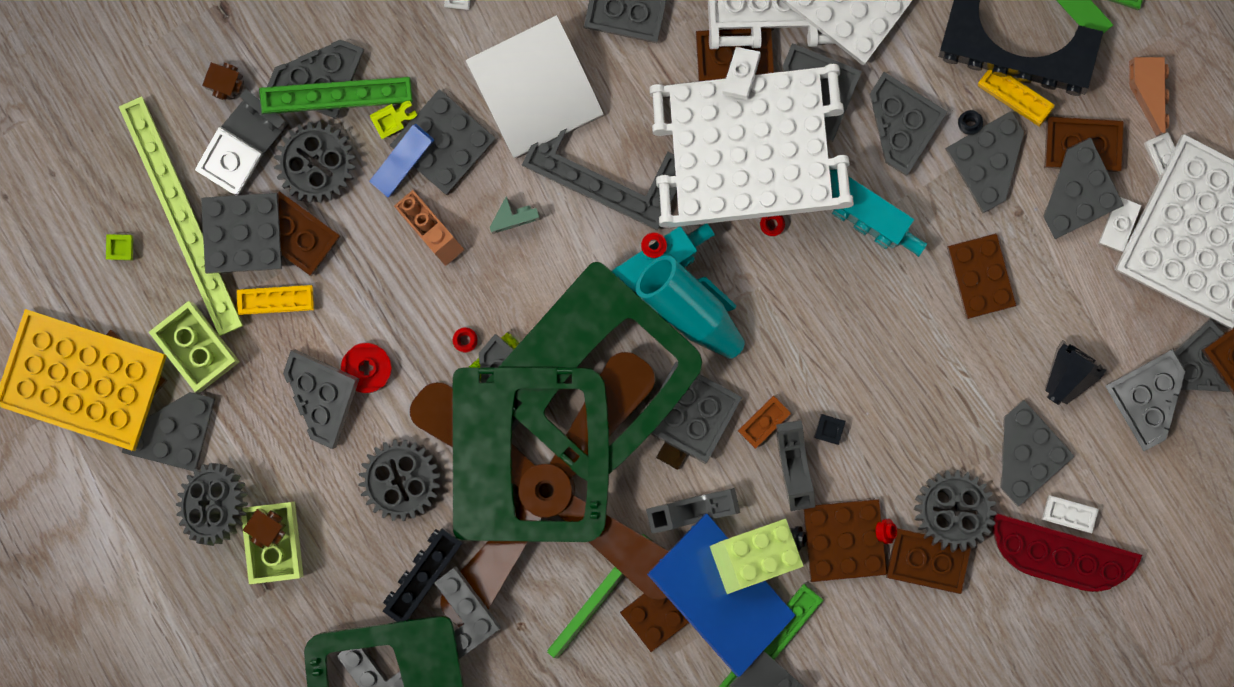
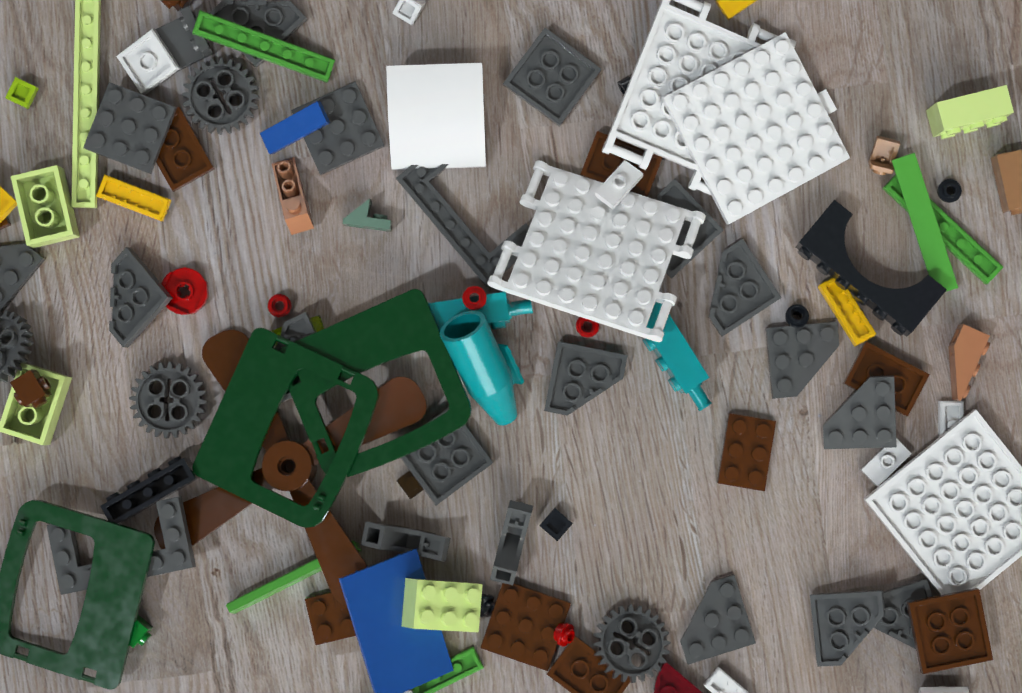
camera: 25 degrees right, 0 degrees up
neon yellow plate [369,101,417,139] -> none
dark orange plate [738,395,791,449] -> none
black cone [1045,340,1107,405] -> none
none -> dark grey plate [544,341,628,416]

